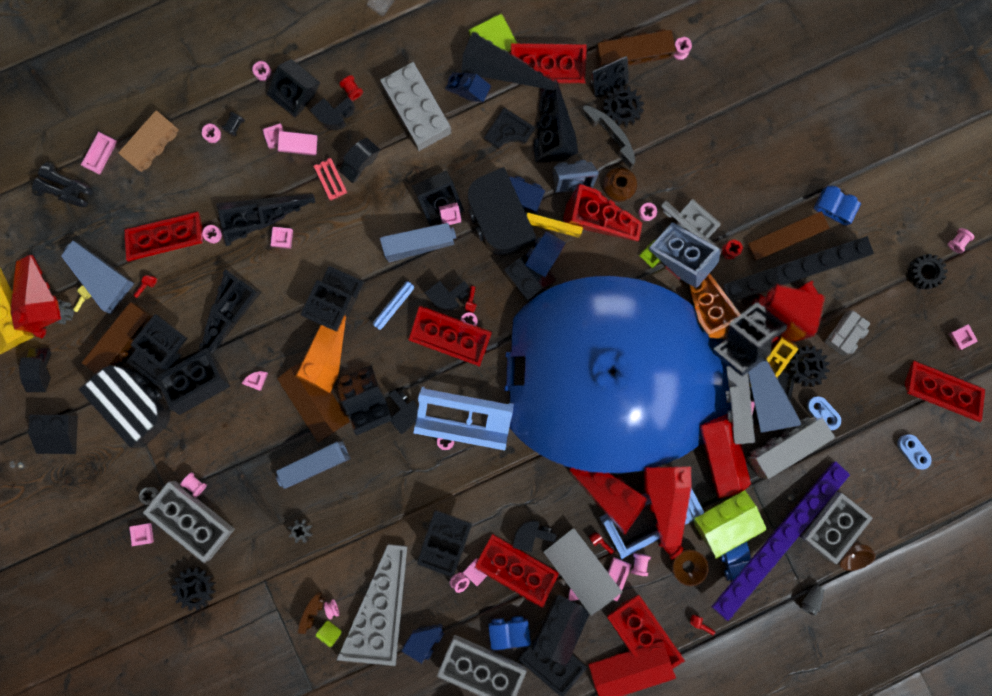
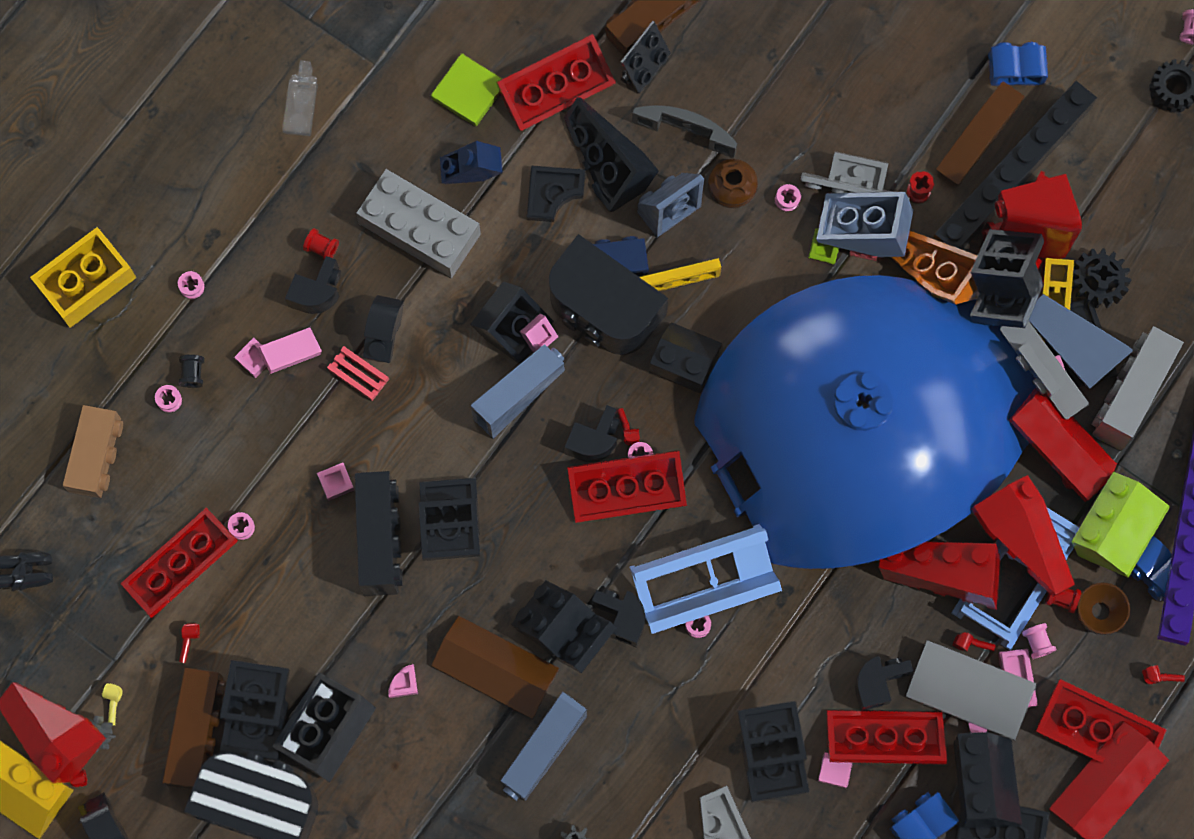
camera: 25 degrees left, 10 degrees down
sand blue slope [61,241,134,314] -> none
bright pink tile [81,132,117,175] -> none
black wedge [199,269,262,354] -> none
black wedge [216,193,316,246] -> none
black slope [266,59,320,118] -> none
orange wedge [295,316,346,393] -> none
light blue axle [373,281,414,330] -> none
bright pink bush [450,572,469,593] -> none
black wedge [461,32,557,90] -> none
dark blue brick [525,231,566,277] -> none
red wedge [563,184,642,241] -> none
black gear [603,86,644,128] -> none
light blue plate [807,396,841,430] -> none
light grey brick [825,310,870,356] -> none
none -> yellow brick [30,227,136,328]
none -> black brick [355,471,403,596]

